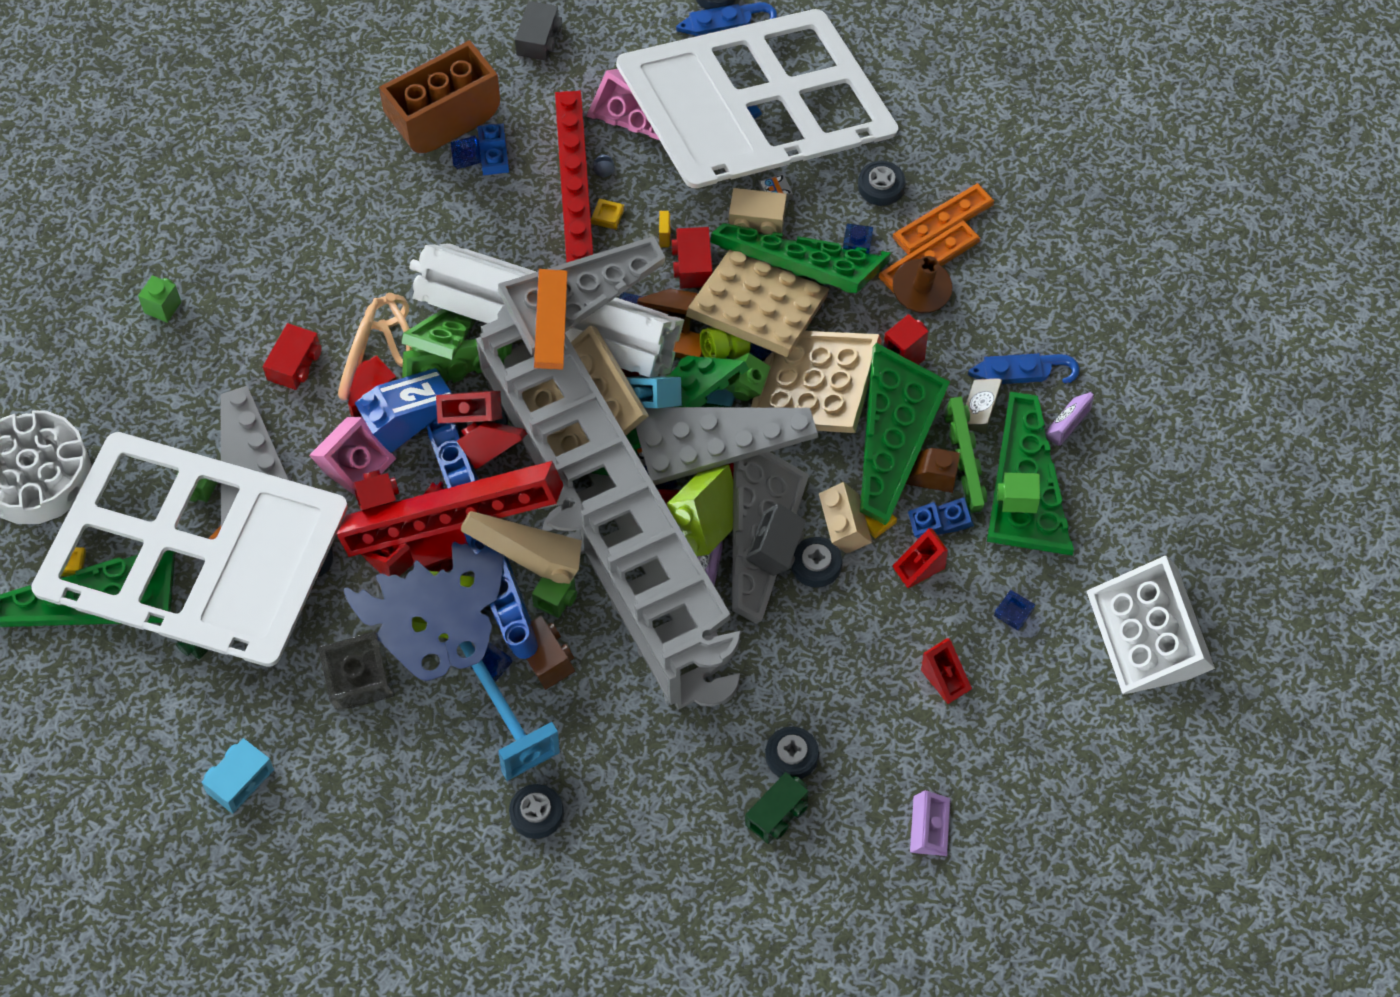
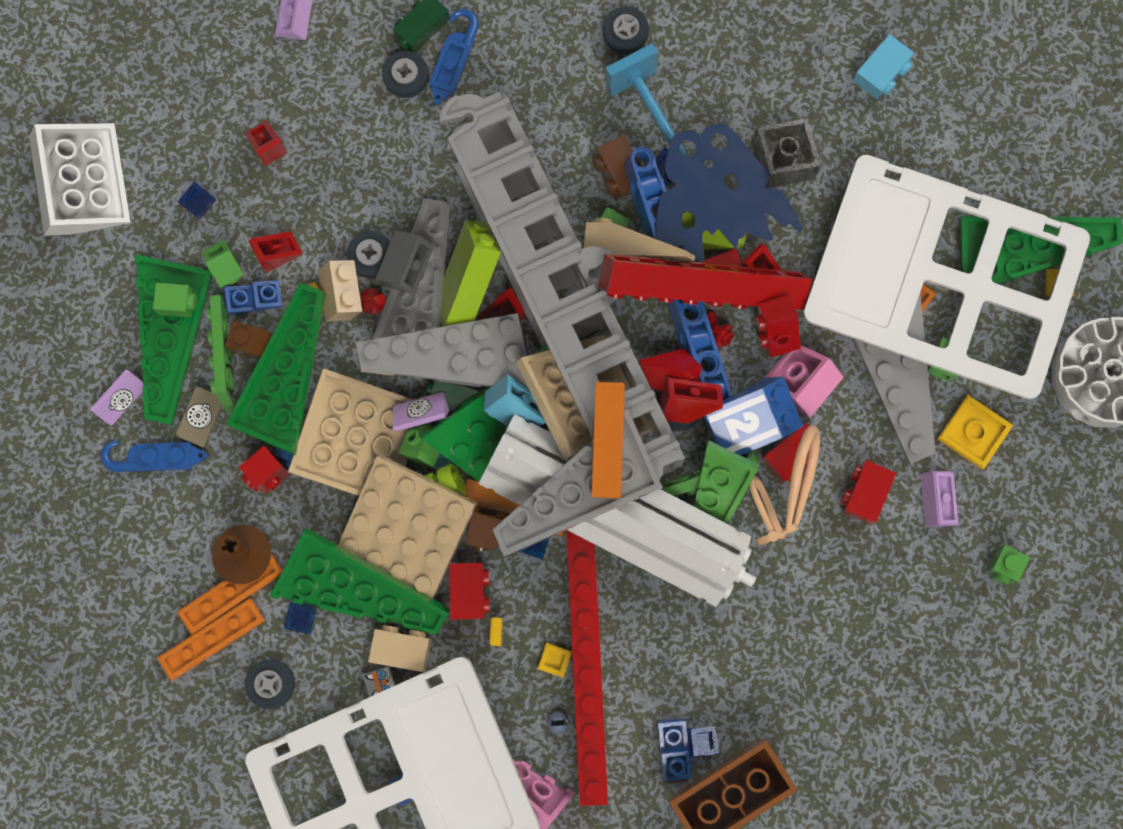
camera: 175 degrees left, 20 degrees up
none -> bright green brick [201,239,244,288]
none -> red plate [360,288,386,315]
none -> lavender slope [393,392,450,431]
none -> blue plate [429,9,479,106]
none -> lavender slope [921,471,958,527]
none -> yellow tile [937,395,1013,470]

